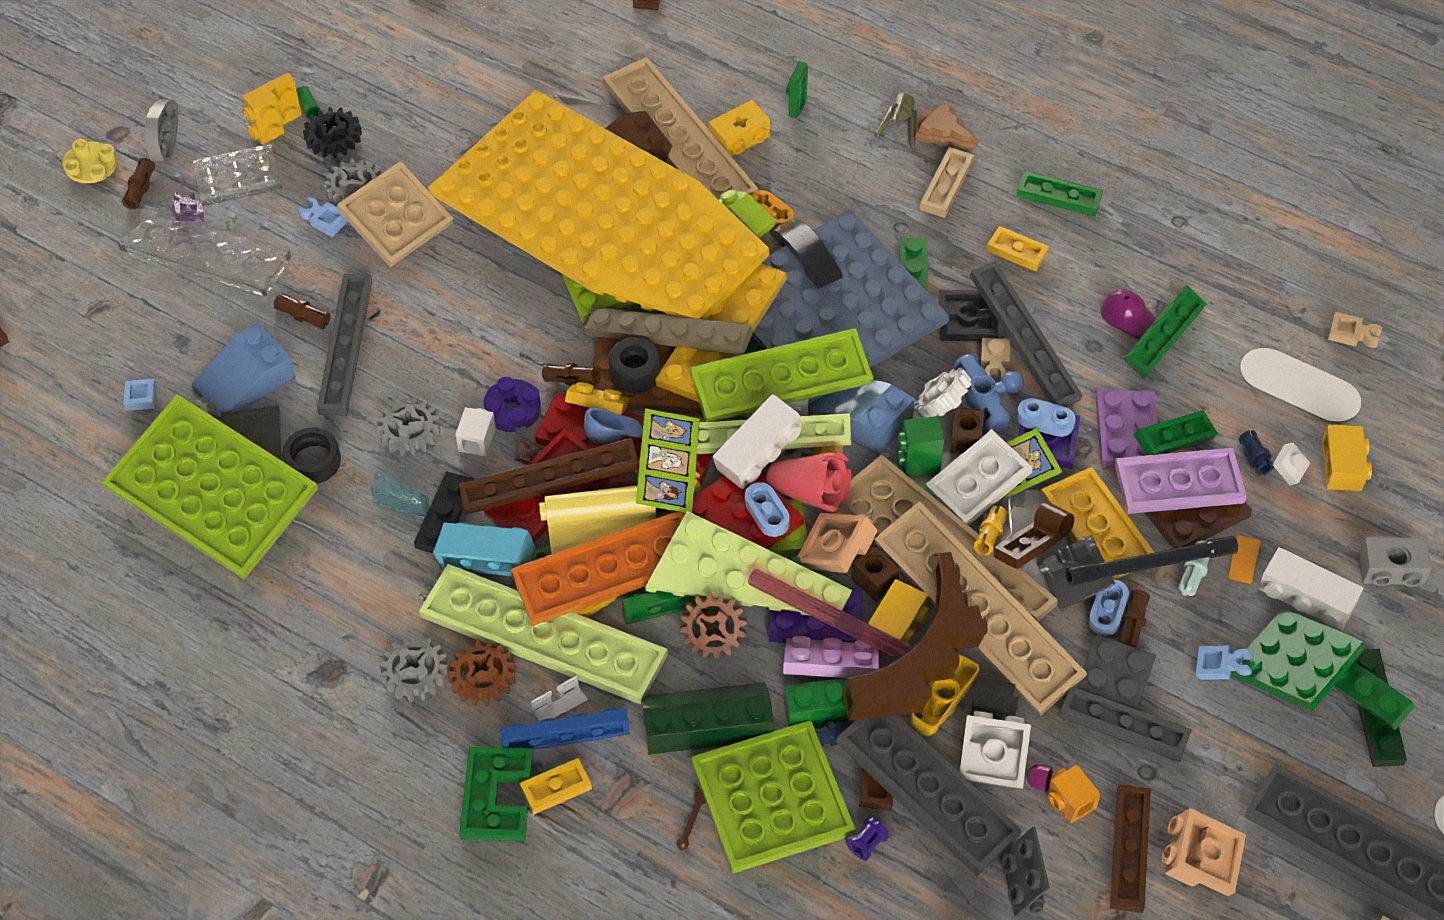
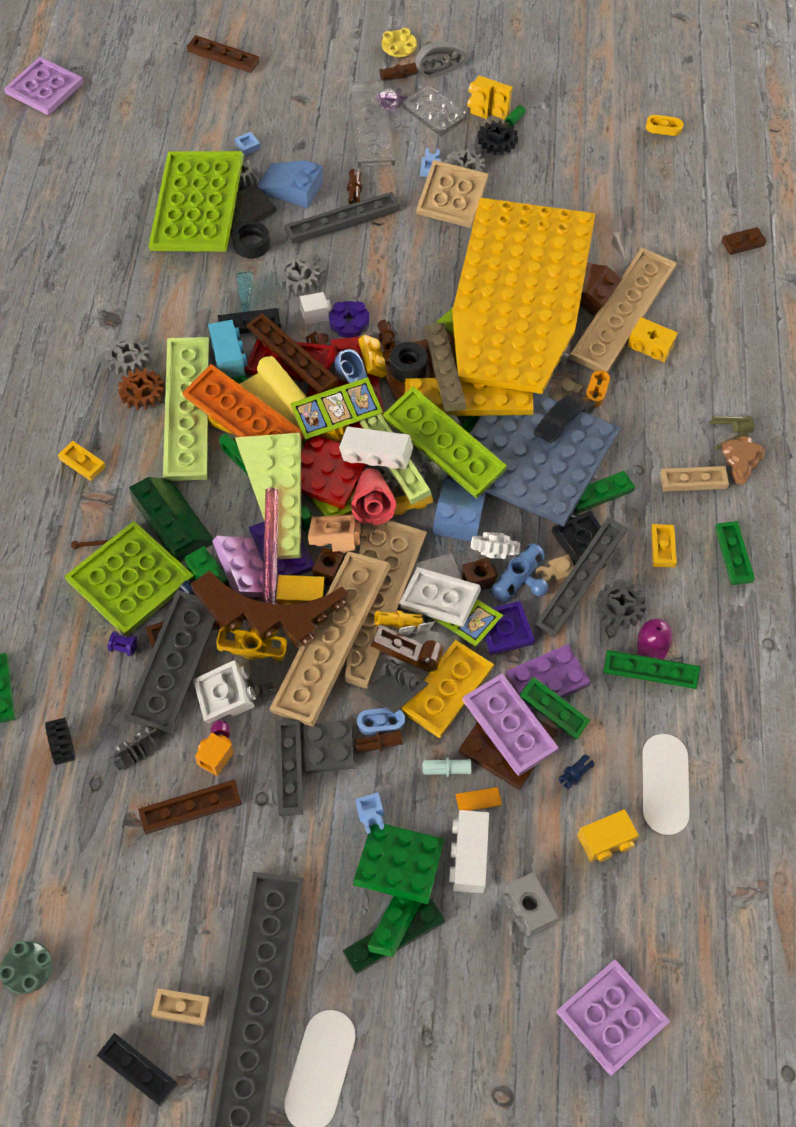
camera: 60 degrees right, 5 degrees up
green plate [459,747,534,842] -> none
blue plate [500,708,630,750] -> none
white piece [531,675,588,722] -> none
dark orange gear [680,591,747,659] -> none
lime slope [719,189,777,238] -> none
light blue plate [745,482,789,537] -> none
green plate [786,61,808,118] -> none
green brick [896,416,944,477] -> none
light blue plate [1017,398,1075,437] -> none
black piece [1065,536,1238,586] -> none
light nougat plate [1161,808,1246,896] -> none
white plate [1273,443,1310,485] -> none
tan plate [1328,312,1382,348] -> none
none -> dark grey gear [595,581,646,629]

